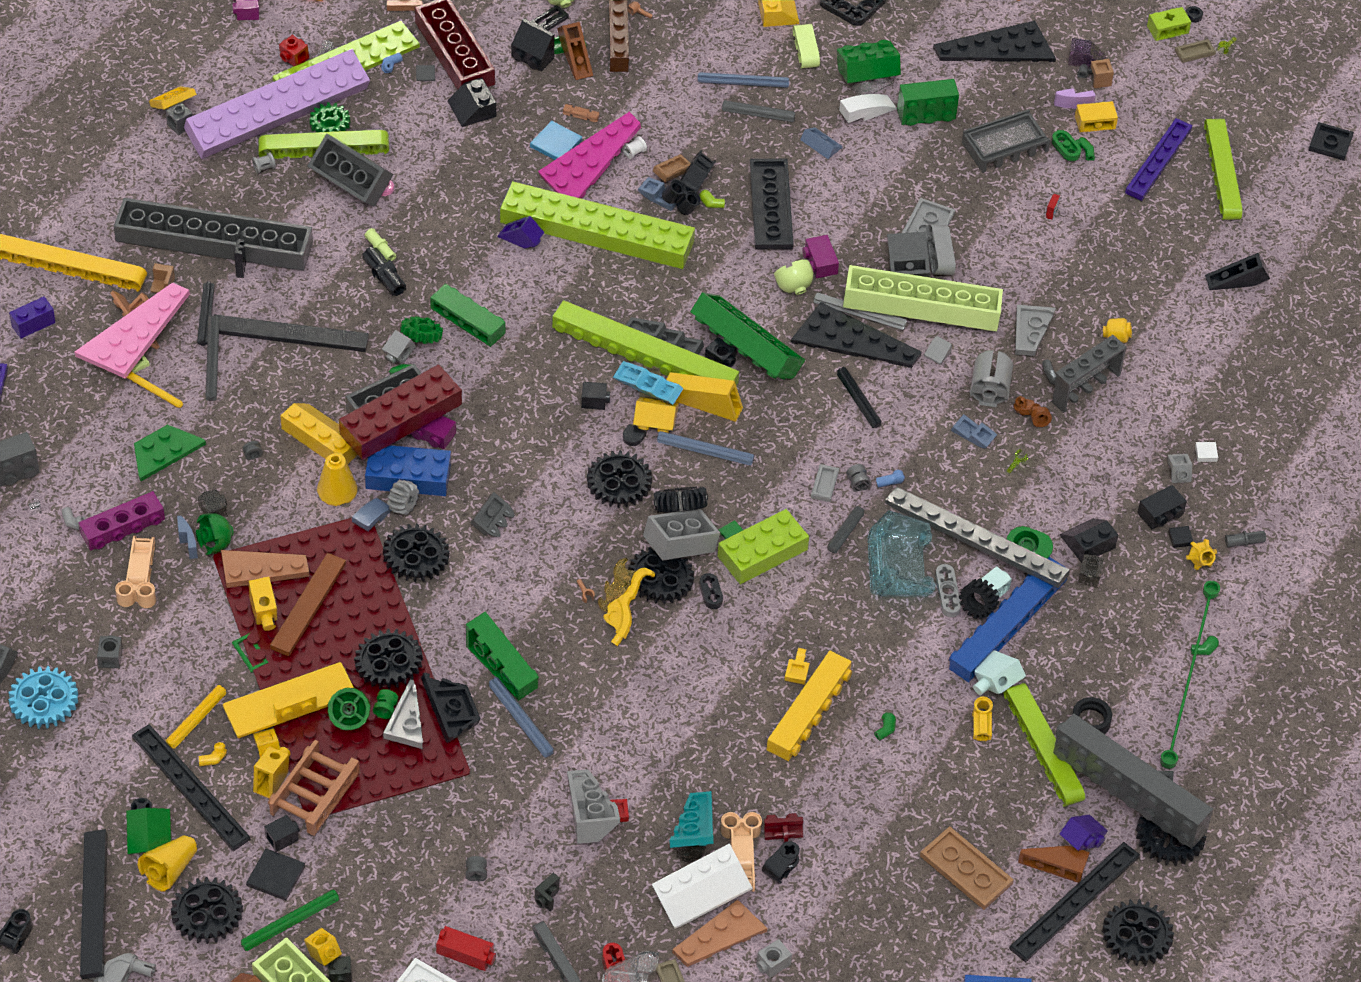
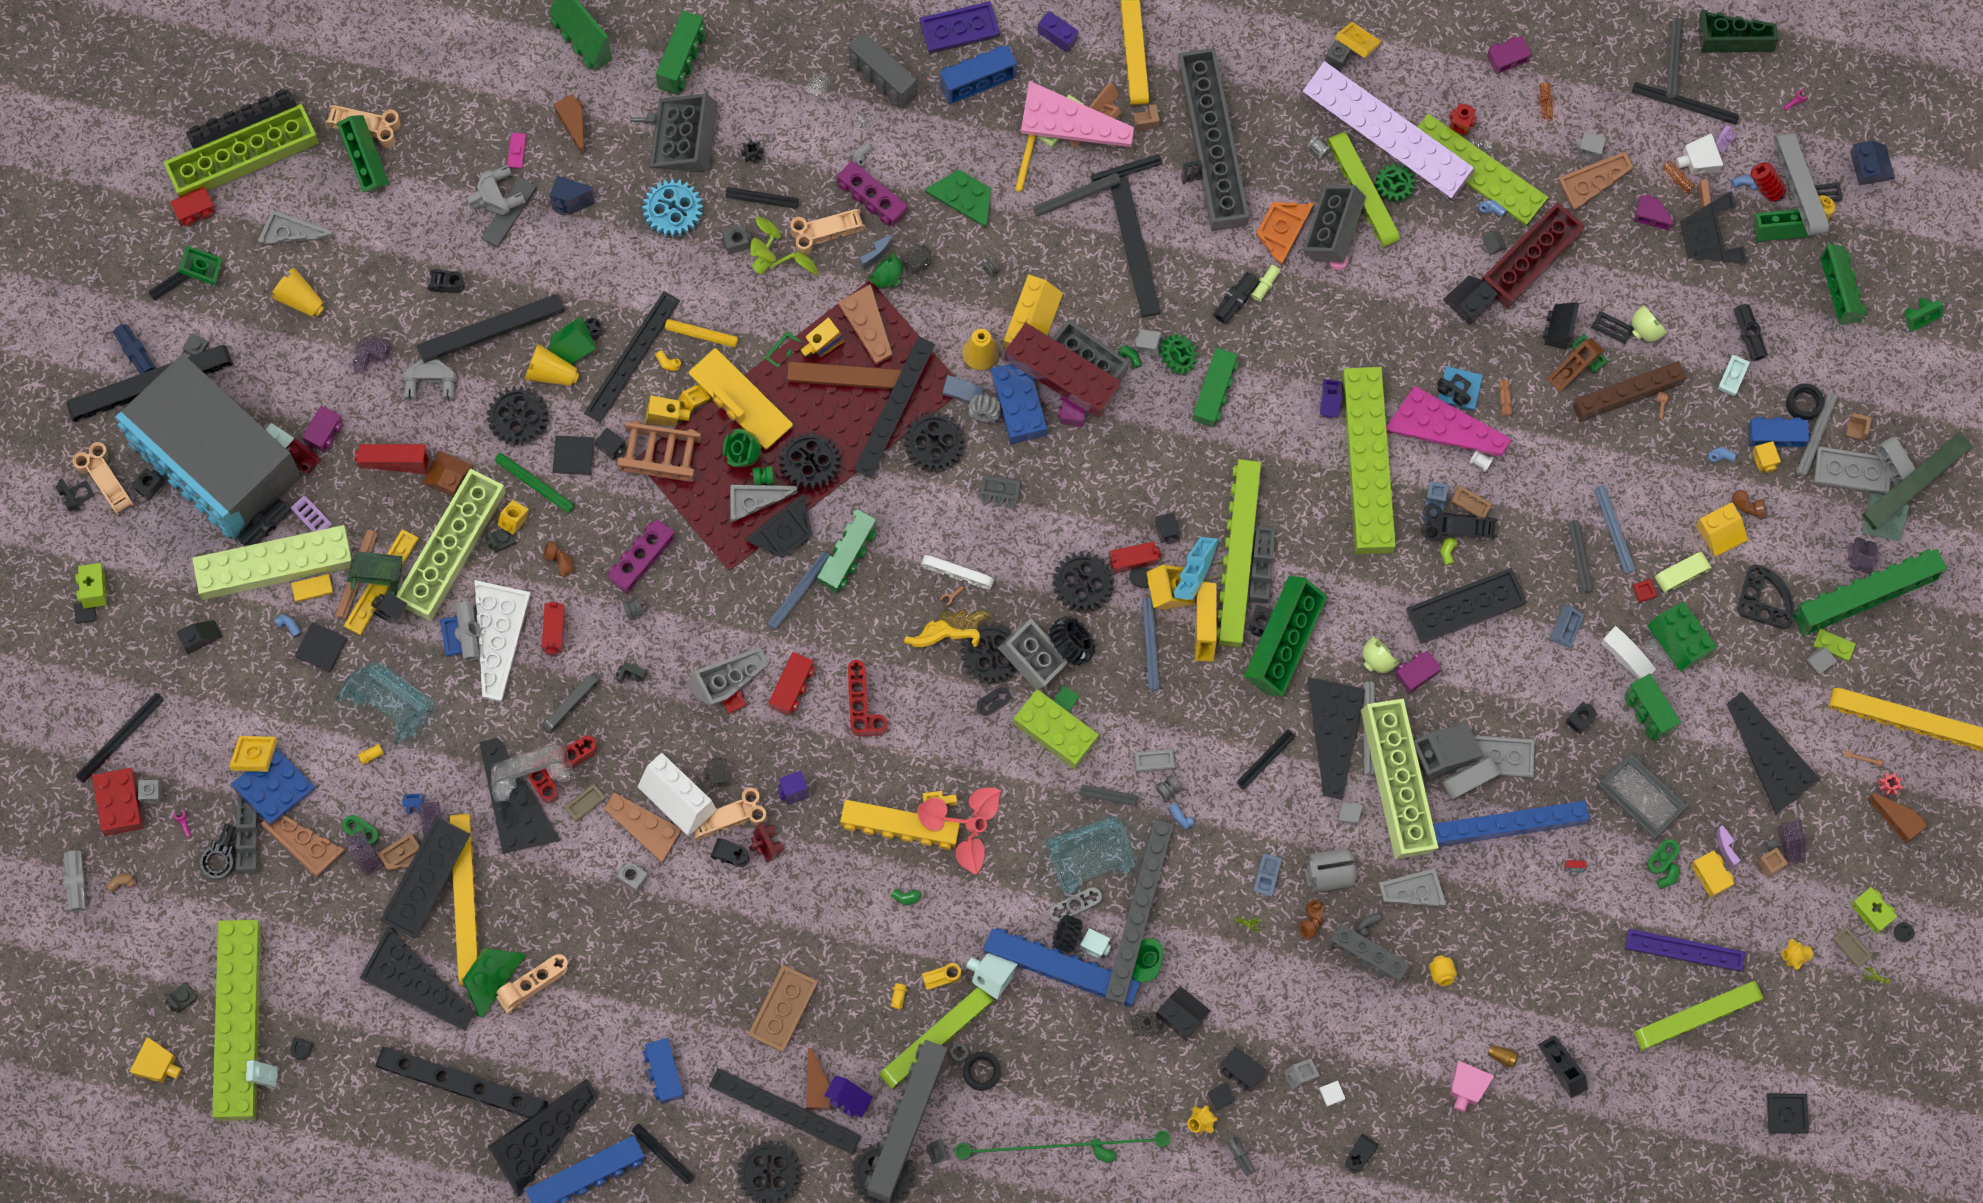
camera: 70 degrees right, 20 degrees up
teal wing [669,791,714,848] -> none
none -> dark orange arm [543,541,574,577]
none -> magenta brick [608,519,675,594]
none -> black axle [725,187,799,209]
none -> black gear [741,139,764,164]
none -> lime plant [751,216,819,278]
none -> red brick [768,651,816,716]
none -> dark purple brick [777,770,809,805]
none -> red beam [848,660,887,737]
none -> black plate [853,336,935,479]
none -> yellow pin [890,983,908,1009]
none -> coral plant [917,787,1001,874]
none -> white beam [921,555,994,590]
none -> blue brick [940,45,1017,105]
none -> red brick [1109,541,1161,574]
none -> orange wing [1256,202,1314,265]
none -> black piece [1346,1133,1379,1173]
none -> blue brick [1433,801,1589,847]
none -> black bracket [1437,374,1471,406]
none -> bright pink torso [1450,1061,1494,1112]
none -> pearl gold cone [1488,1045,1519,1068]
none -> black brick [1565,702,1597,735]
none -> red tile [1632,579,1658,603]
none -> yellow rock [1782,939,1813,970]

